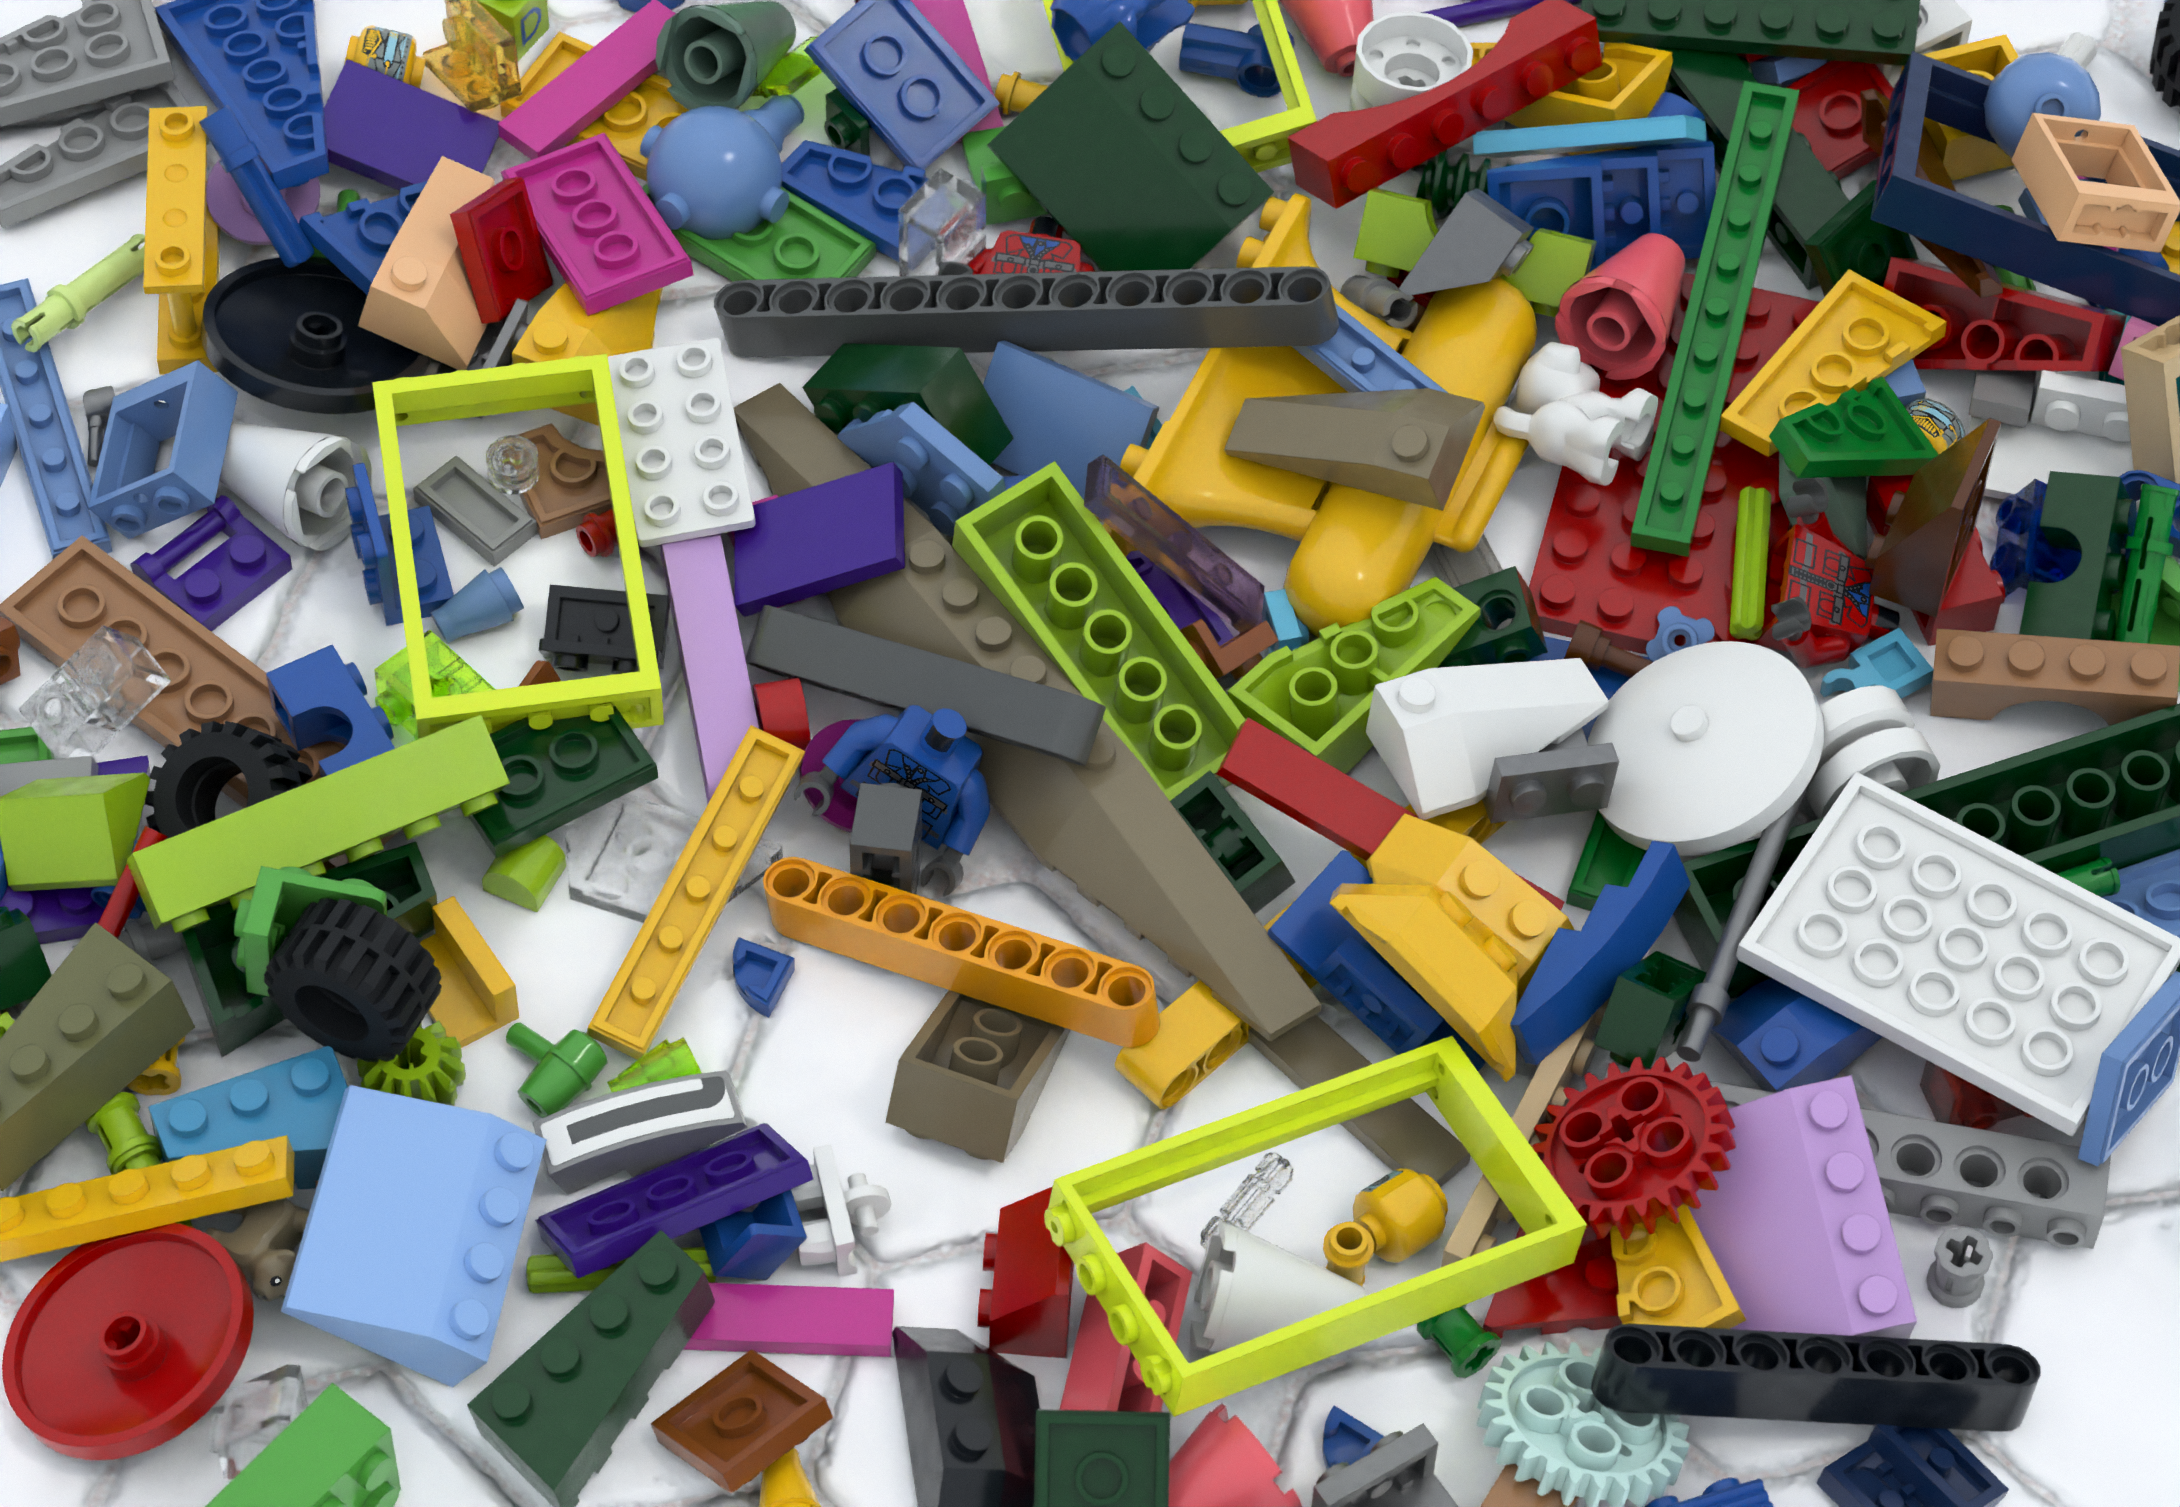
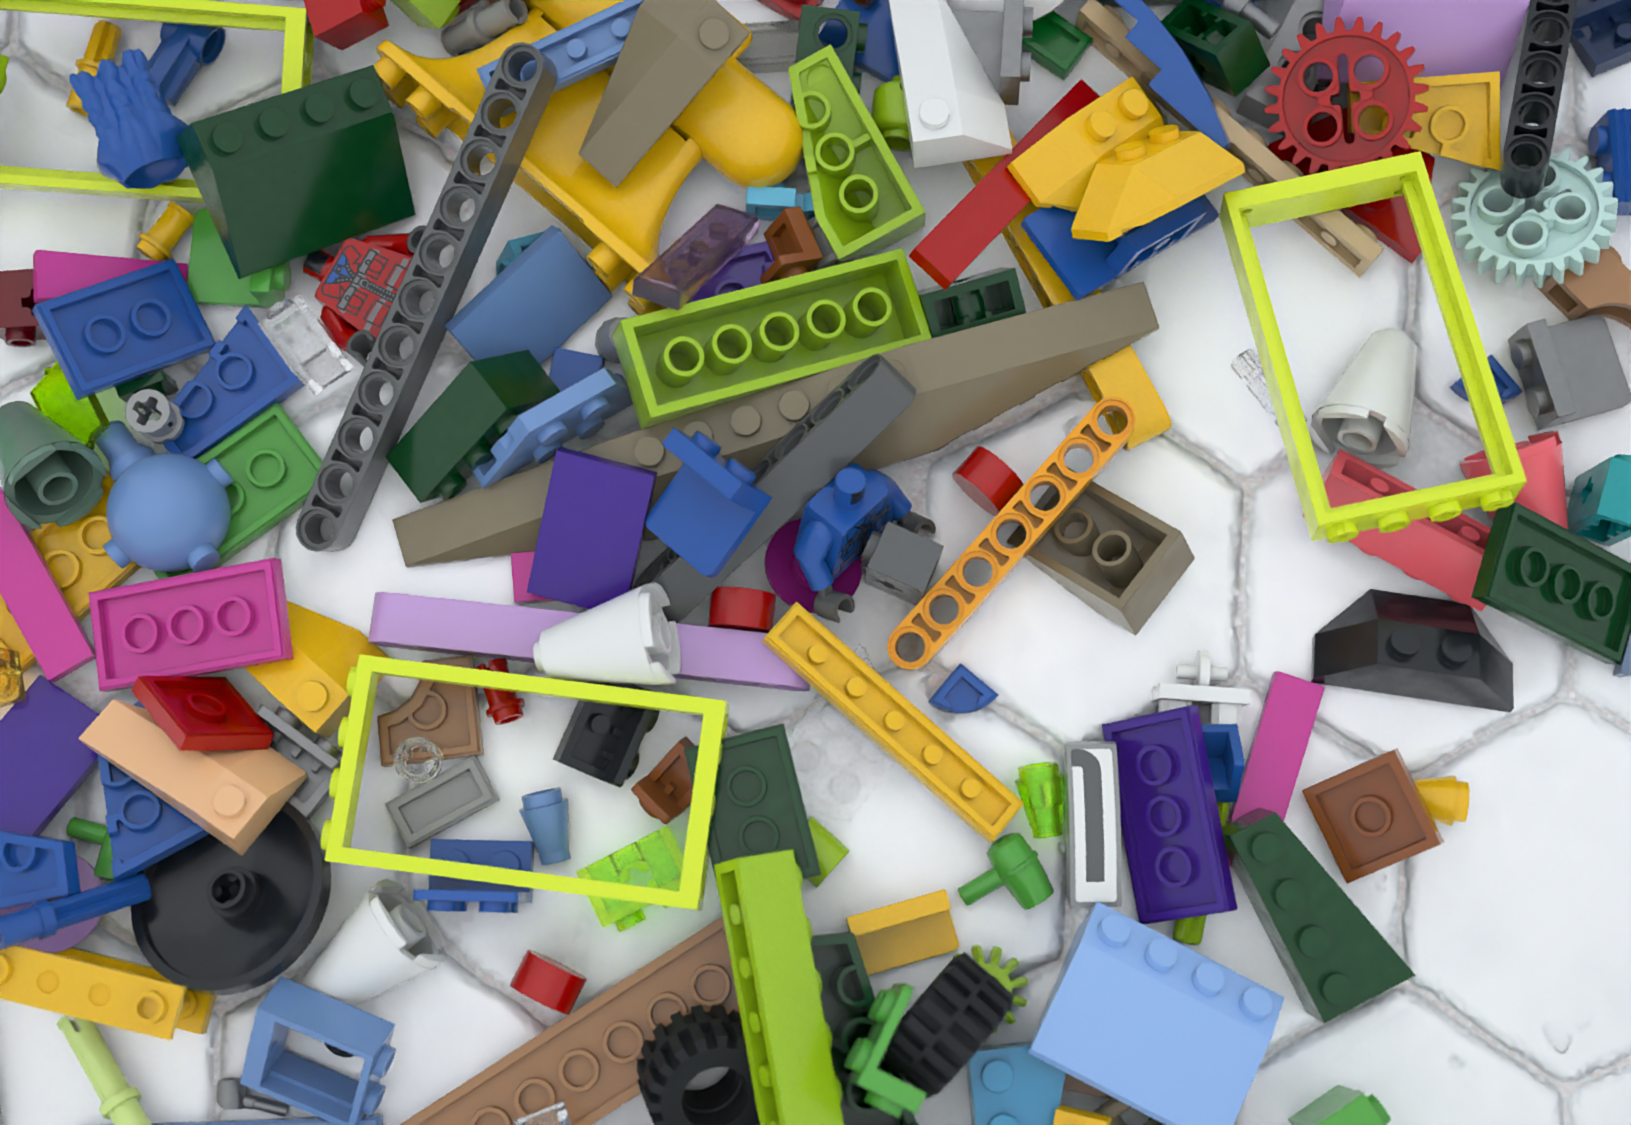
camera: 70 degrees left, 25 degrees up
dark purple plate [130,495,292,632] -> none
blue arch [266,644,395,778] -> none
white bracket [608,337,756,547] -> none
red slope [977,1186,1074,1358] -> none
dark tan tile [1248,1014,1471,1187] -> none
yellow pin [1323,1222,1374,1286] -> none
yellow head [1352,1168,1448,1263] -> none
green bush [1416,1304,1502,1378] -> none
none -> light grey bush [125,389,185,444]
none -> red piece [509,949,587,1015]
none -> white cone [533,582,681,686]
none -> blue bracket [645,427,772,578]
none -> red piece [952,446,1024,516]

